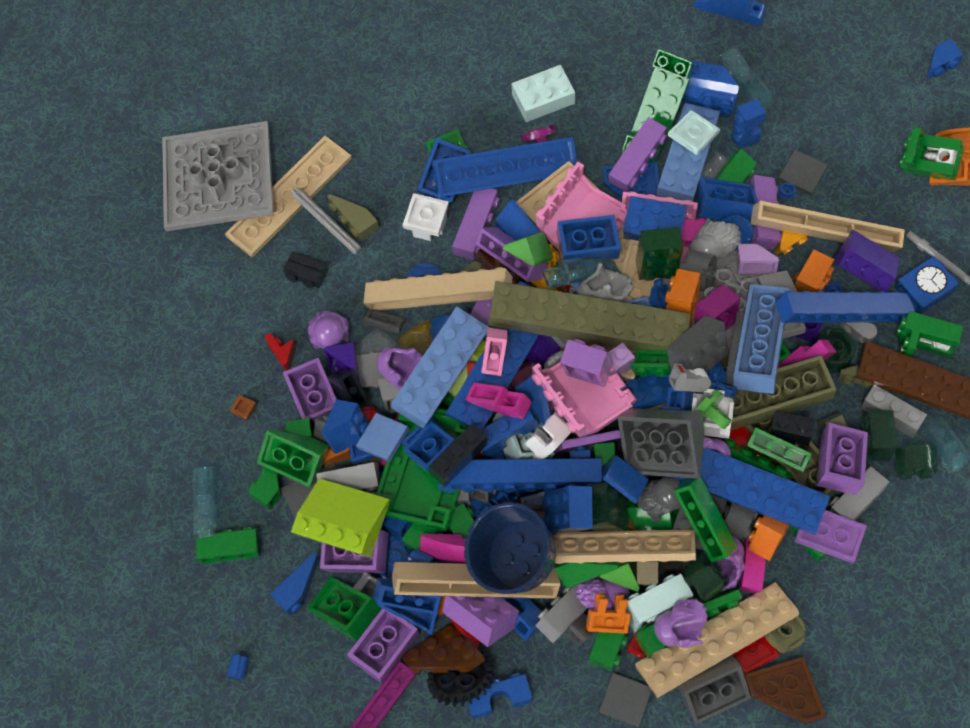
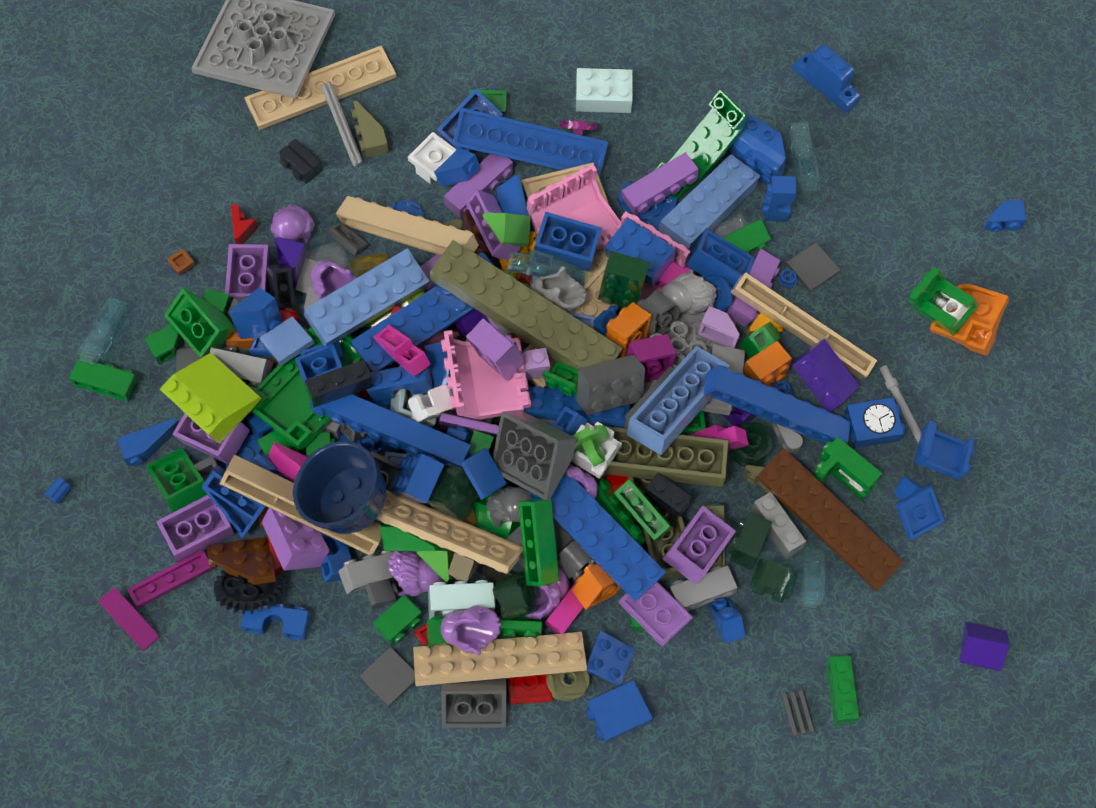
camera: 15 degrees right, 0 degrees up
bright pink slope [481,328,507,376] -> none
orange plate [586,593,631,633] -> none
light aqua tile [668,110,720,155] -> none
light grey leg [669,363,711,392] -> none
blue pin [710,380,737,399] -> none
reddish brown plate [744,656,826,724] -> none
none -> blue slope [434,147,480,186]
none -> blue panel [585,680,653,744]
none -> blue hinge [586,631,635,687]
none -> blue slope [708,597,746,643]
none -> green slope [739,321,781,358]

